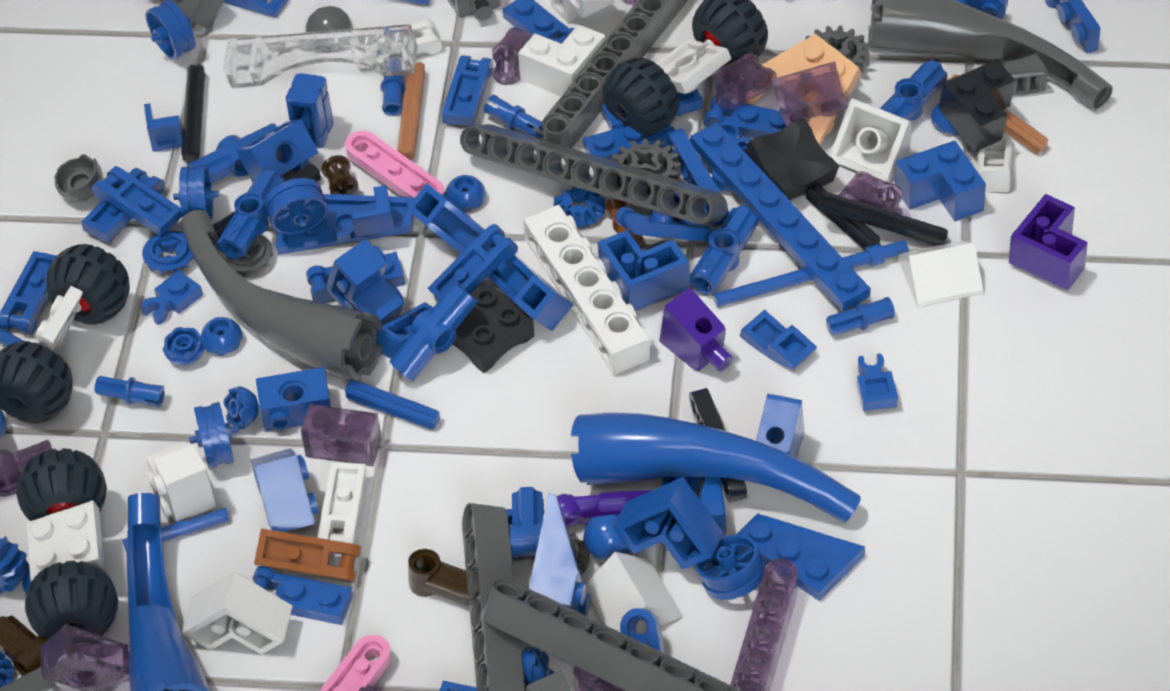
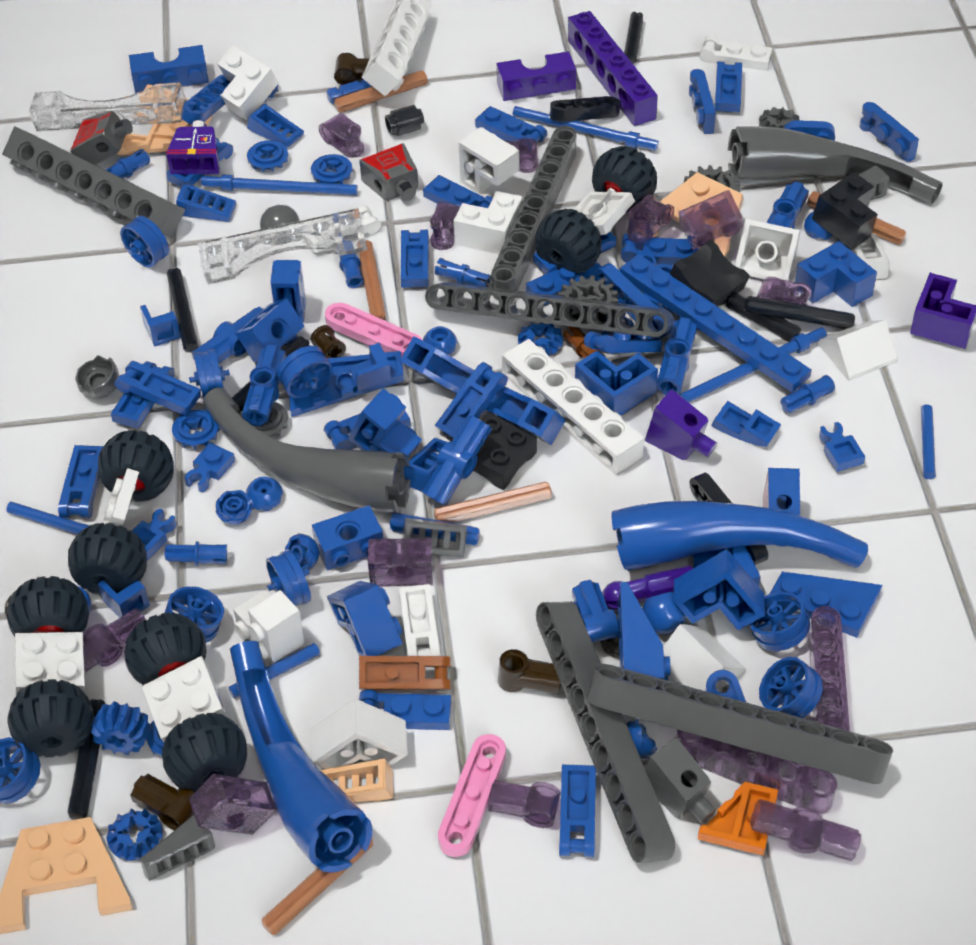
camera: 15 degrees left, 0 degrees up
none -> blue panel [98,580,150,623]
none -> blue plate [132,508,177,561]
none -> blue wheel [164,586,225,643]
none -> light nougat slope [321,758,394,802]
none -> dark grey slope [401,518,467,557]
none -> axle [434,481,552,523]
none -> blue wheel [759,657,823,718]
none -> blue bar [921,404,936,480]

